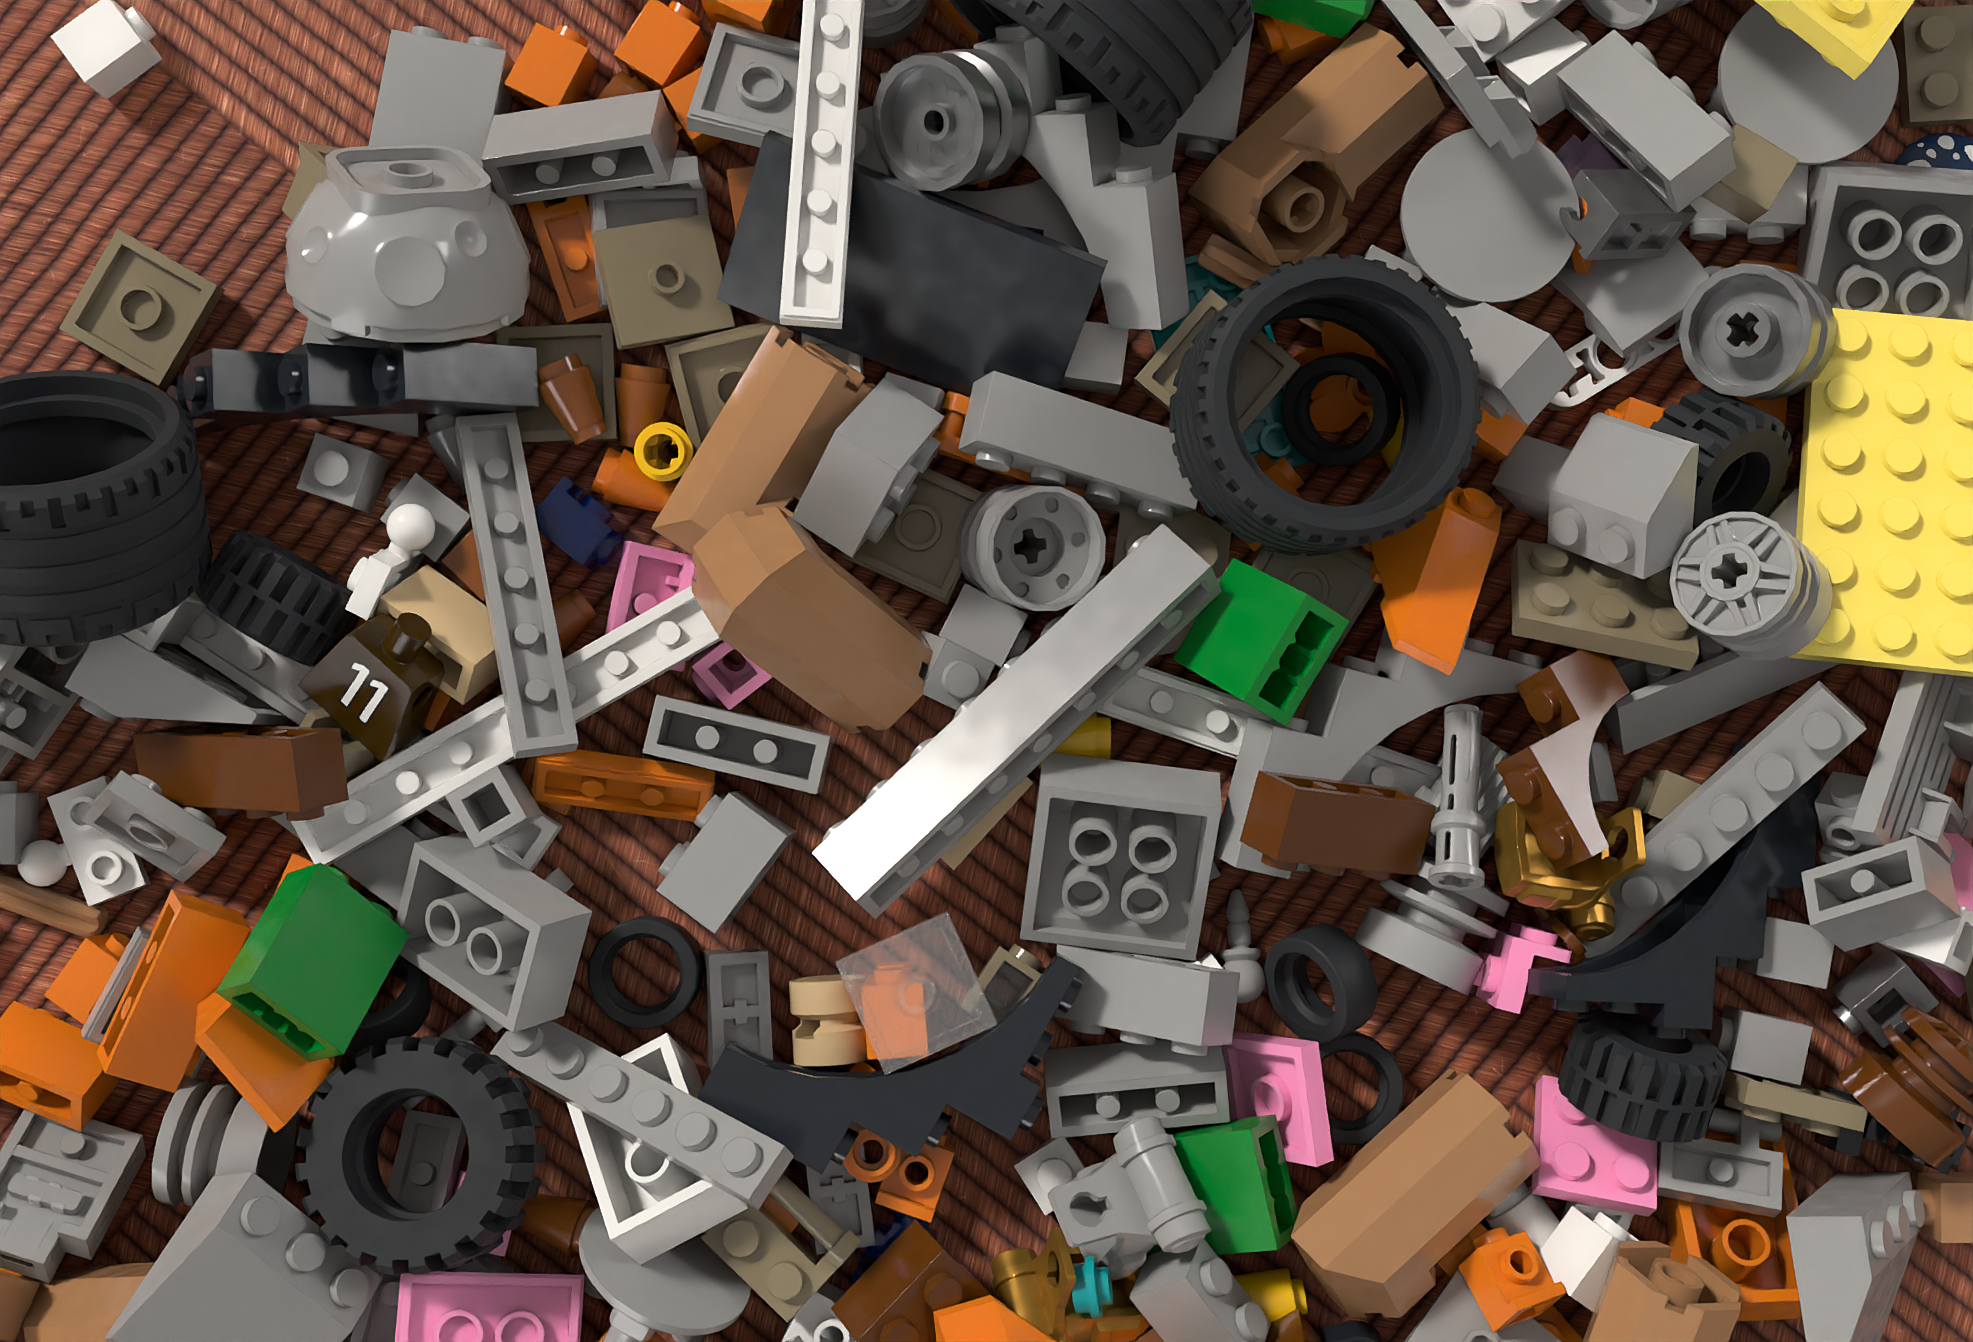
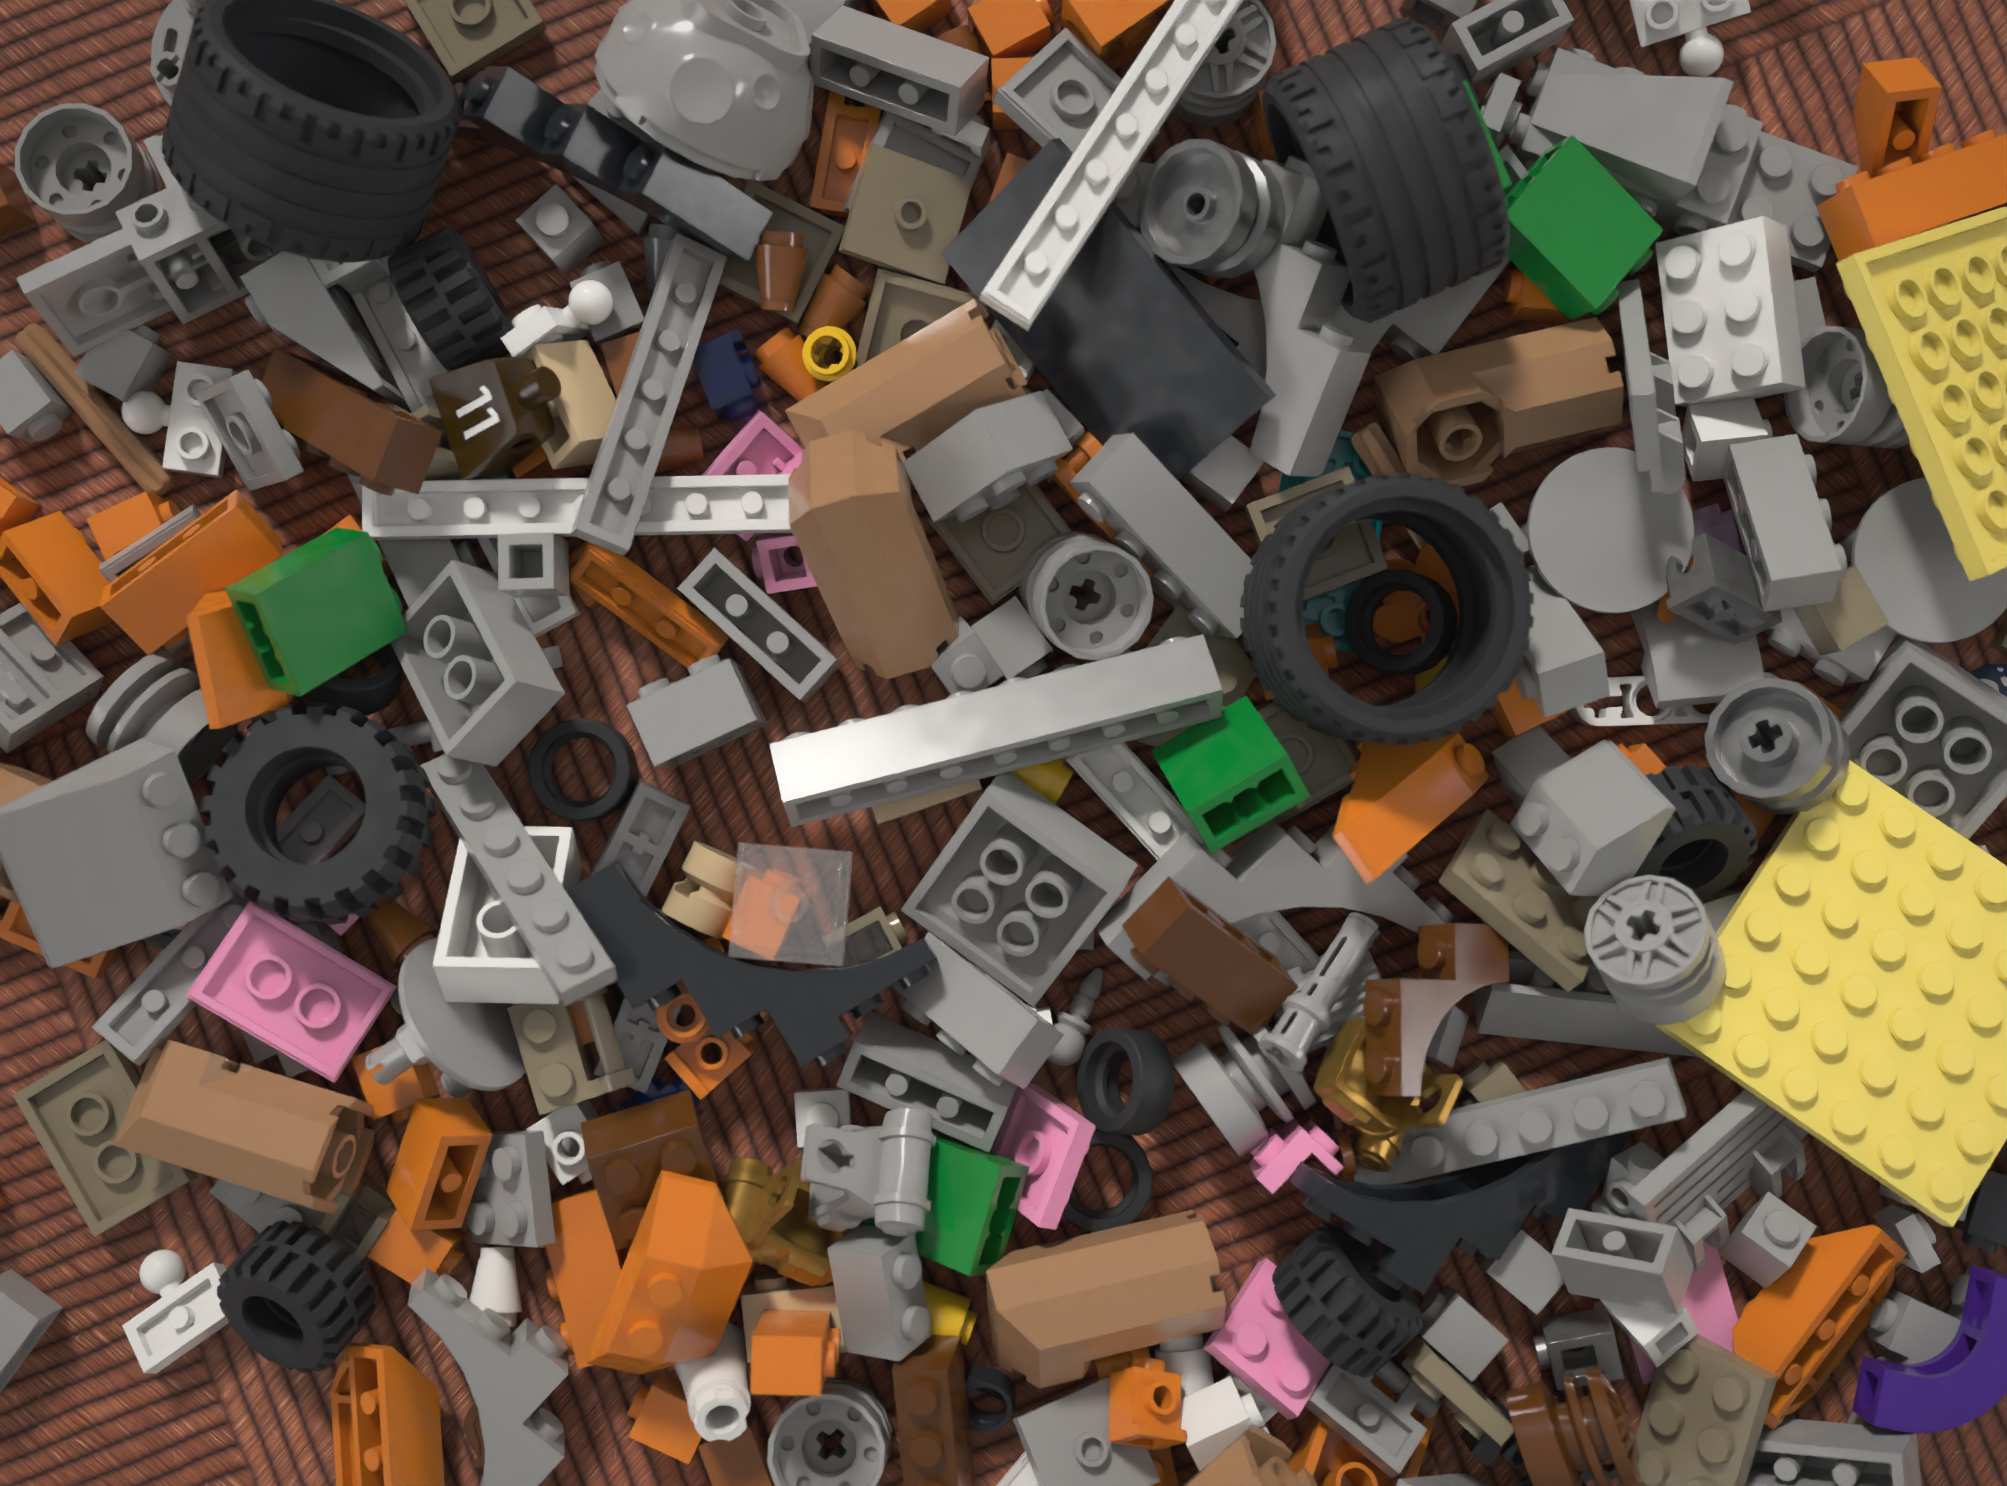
camera: 25 degrees right, 0 degrees up
teal plate [1072,1255,1113,1319] -> none

